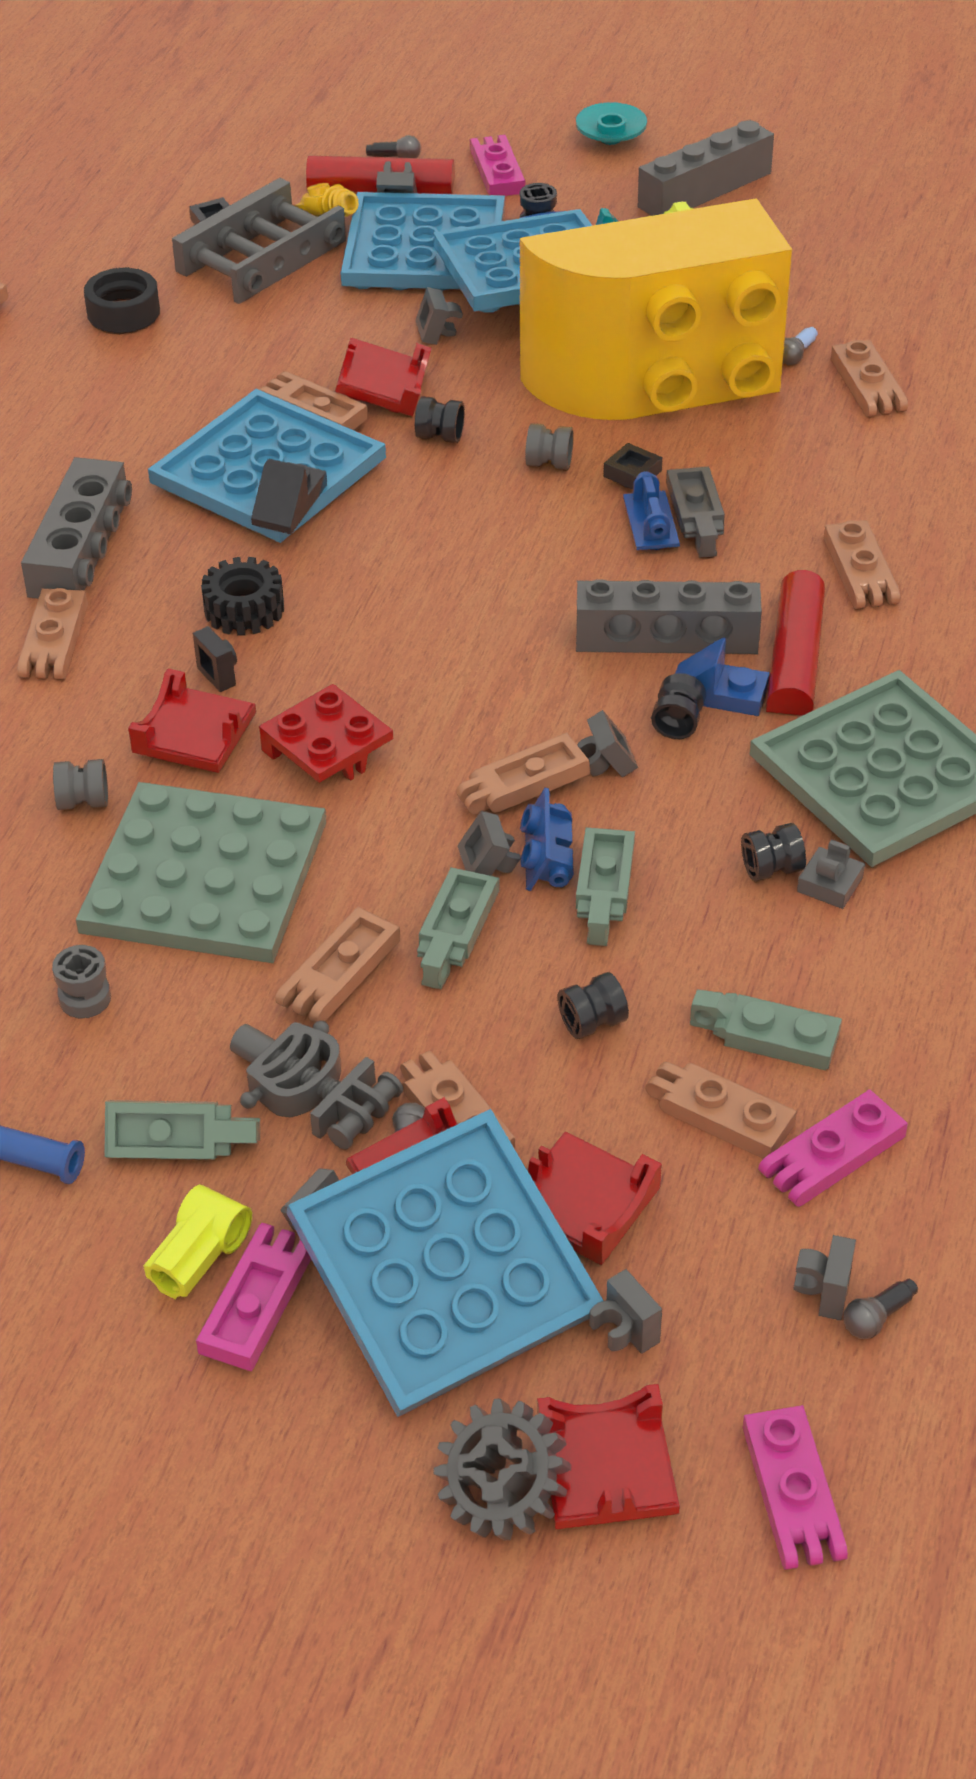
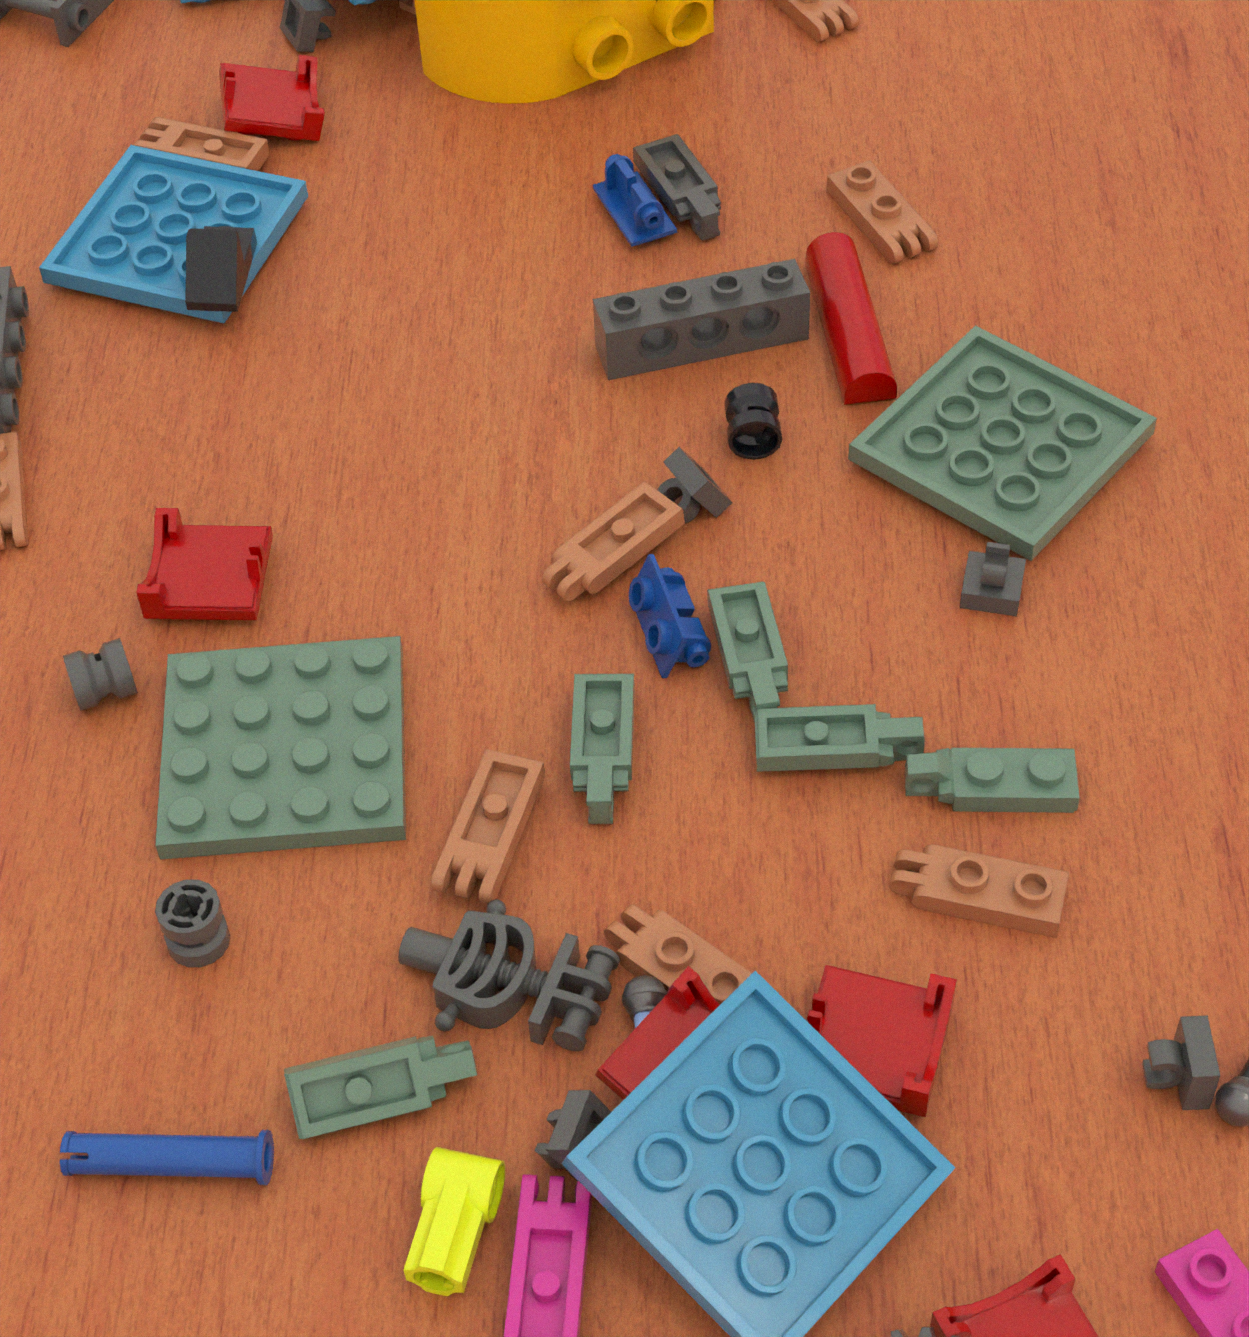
camera: 15 degrees left, 5 degrees up
black plate [193,626,237,692] -> none
black tyre [201,557,284,636] -> none
red piece [259,684,394,783] -> none
black wheel [414,396,465,443] -> none
dark grey tile [457,811,521,876] -> none
dark grey wheel [525,423,574,470] -> none
black wheel [557,972,629,1039] -> none
dark grey tile [589,1269,662,1354] -> none
black plate [603,443,663,489] -> none
blue slope [676,638,770,716] -> none
black wheel [741,823,806,881] -> none
dark pink hinge [758,1089,908,1207] -> none
none -> sand green hinge [754,704,925,772]

